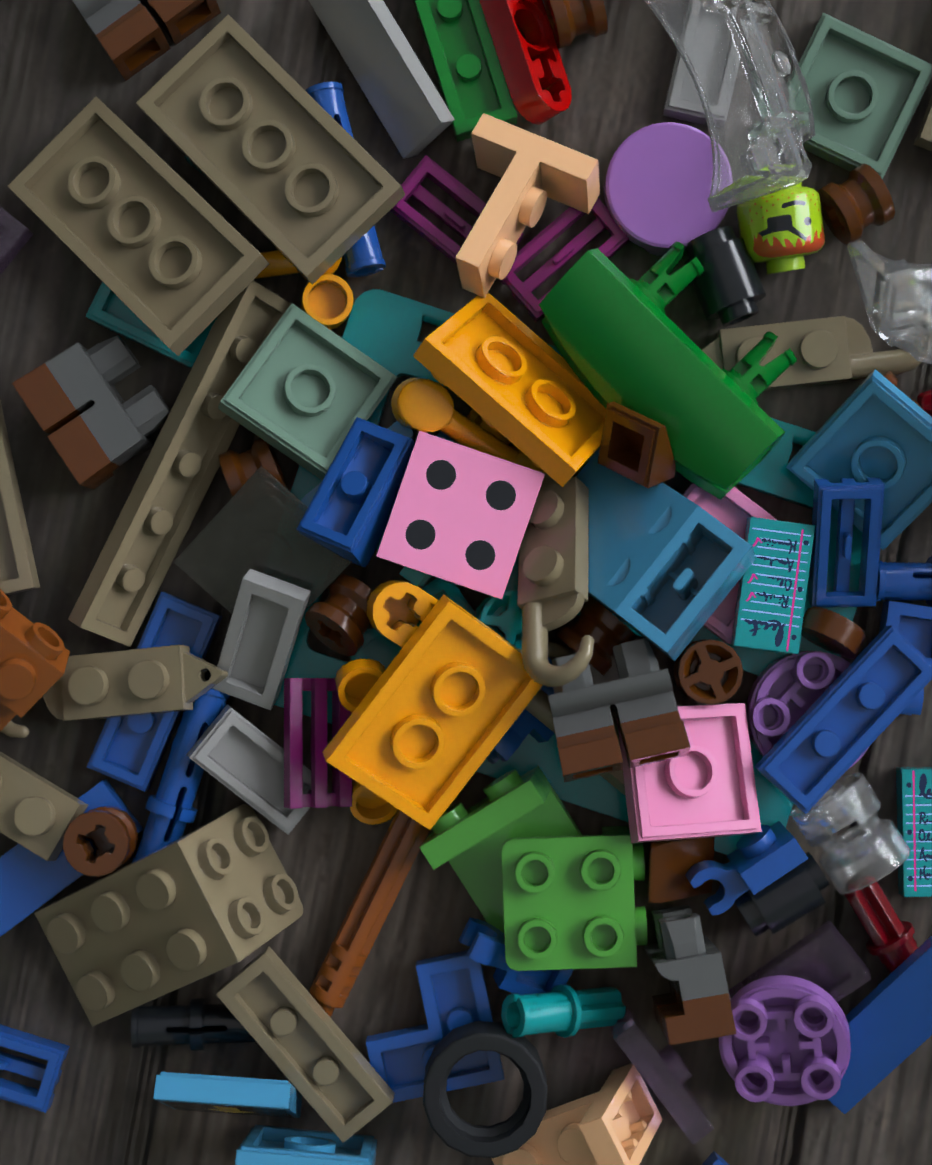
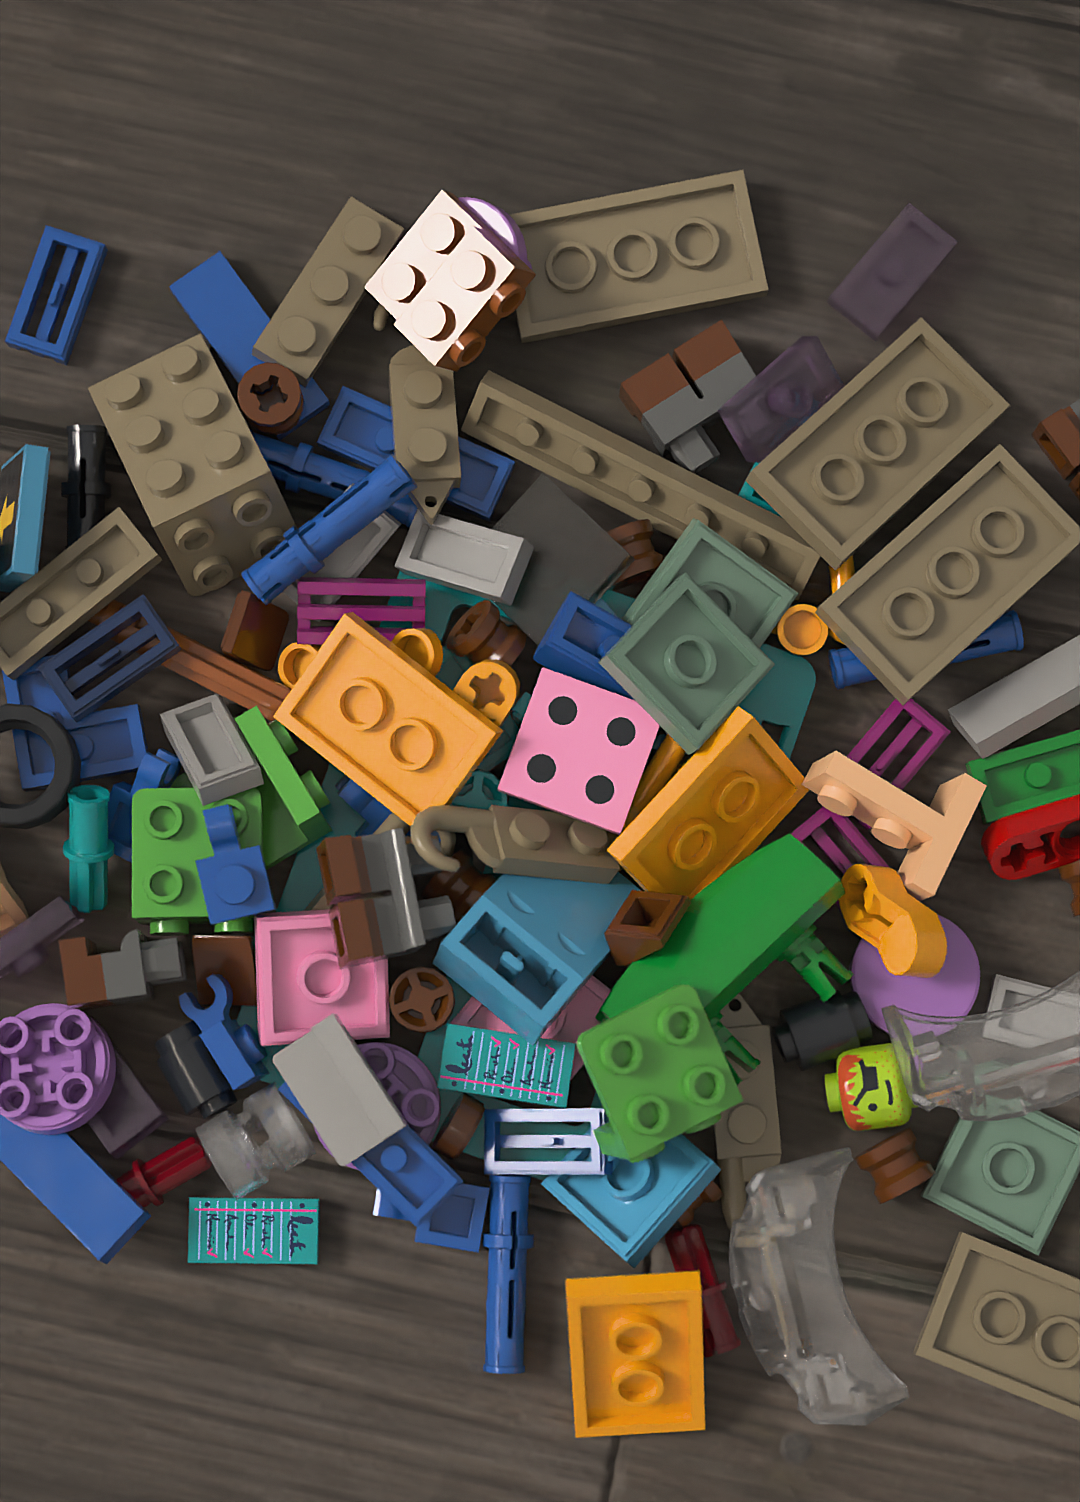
camera: 85 degrees right, 5 degrees down
none -> dark blue tile [37,594,182,722]
none -> light grey tile [160,694,264,806]
none -> blue plate [196,804,276,925]
none -> reddish brown slope [220,590,289,671]
none -> blue pin [241,454,417,605]
none -> light grey panel [273,1014,408,1166]
none -> bright green bracket [577,984,744,1163]
none -> sand green tile [598,572,775,755]
none -> clear purple plate [718,336,845,463]
none -> light orange piece [839,864,947,978]

